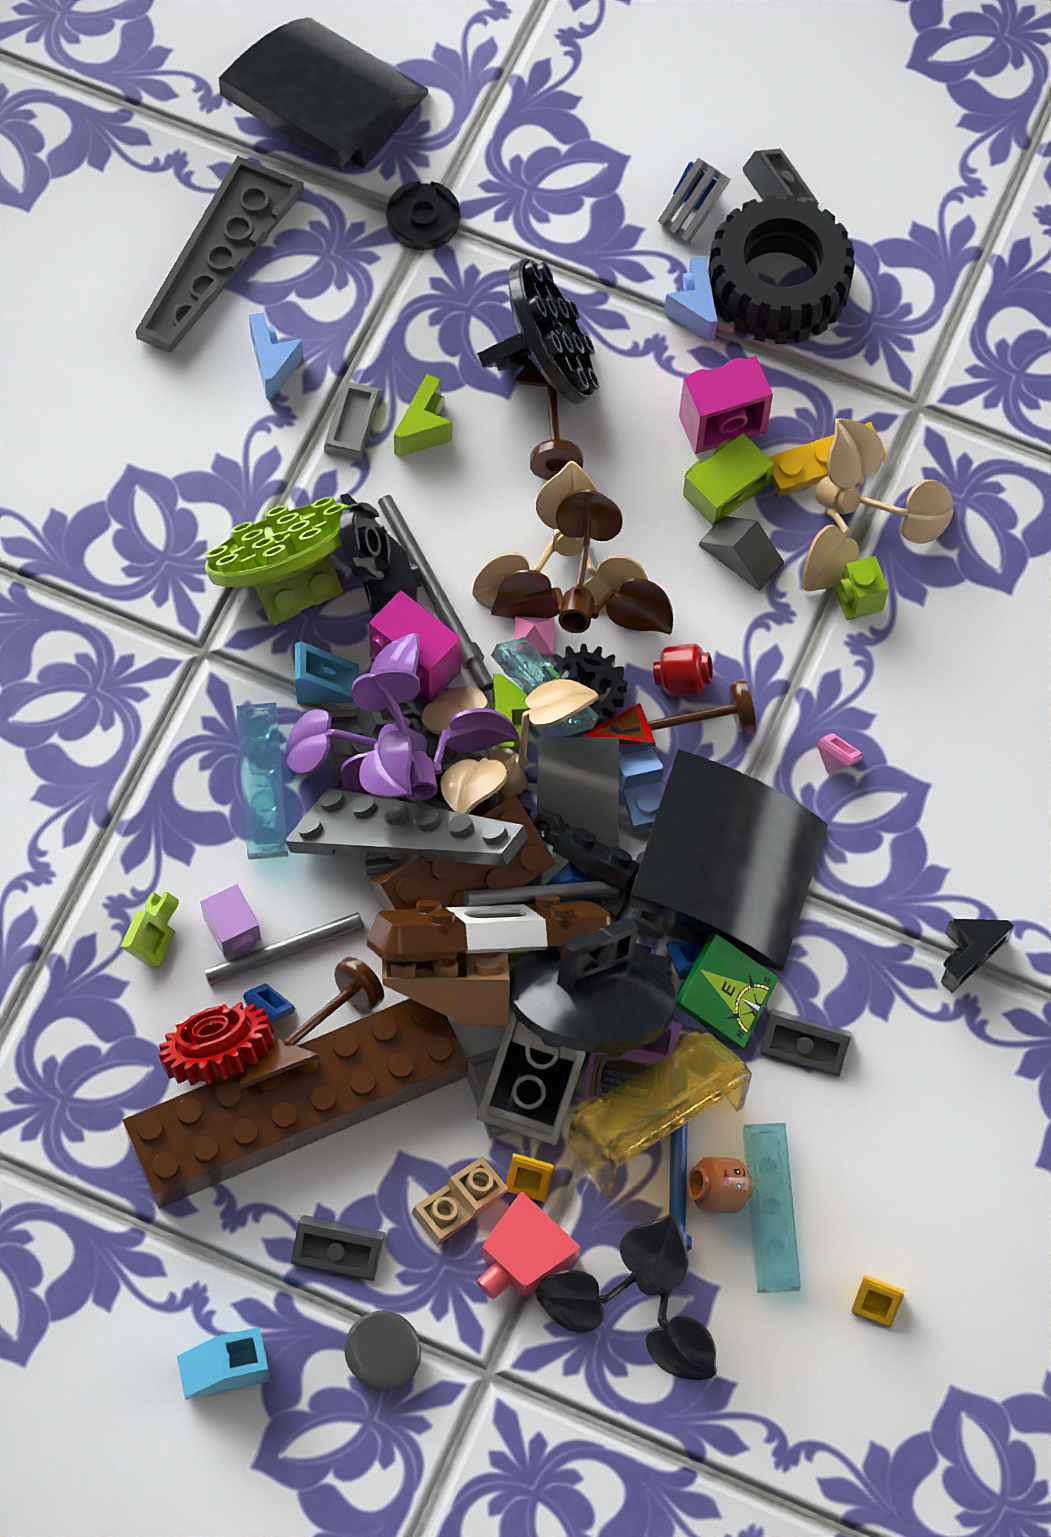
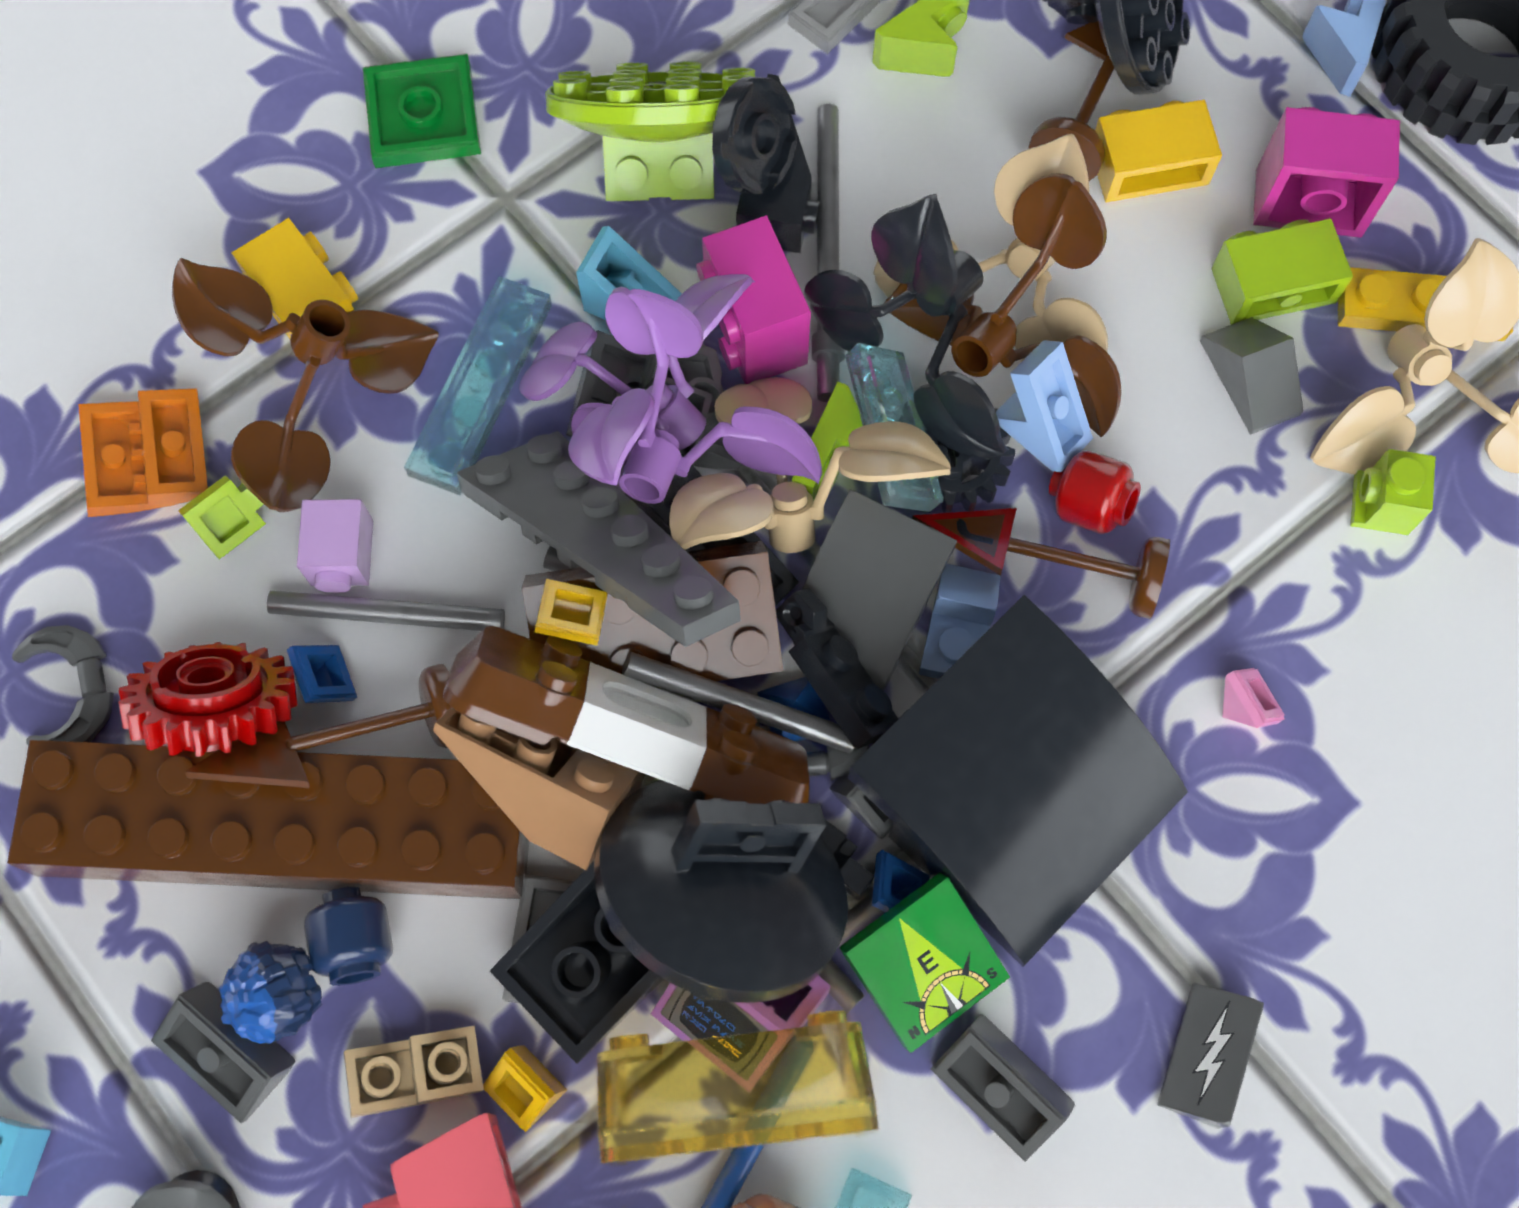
camera: 30 degrees right, 5 degrees up
bright pink slope [513,616,555,656] -> none
black slope [941,919,1014,993] -> none
none -> dark grey piece [12,625,114,746]
none -> orange slope [78,388,208,517]
none -> reddish brown plant [172,258,439,512]
none -> piece [218,940,322,1044]
none -> yellow piece [231,218,359,339]
none -> dark blue head [304,887,393,986]
none -> green tile [363,54,481,168]
none -> yellow slope [534,578,608,646]
none -> black plant [804,194,1008,458]
none -> light blue slope [996,340,1093,472]
none -> yellow piece [1095,99,1222,203]
none -> dark grey slope [1157,983,1264,1128]

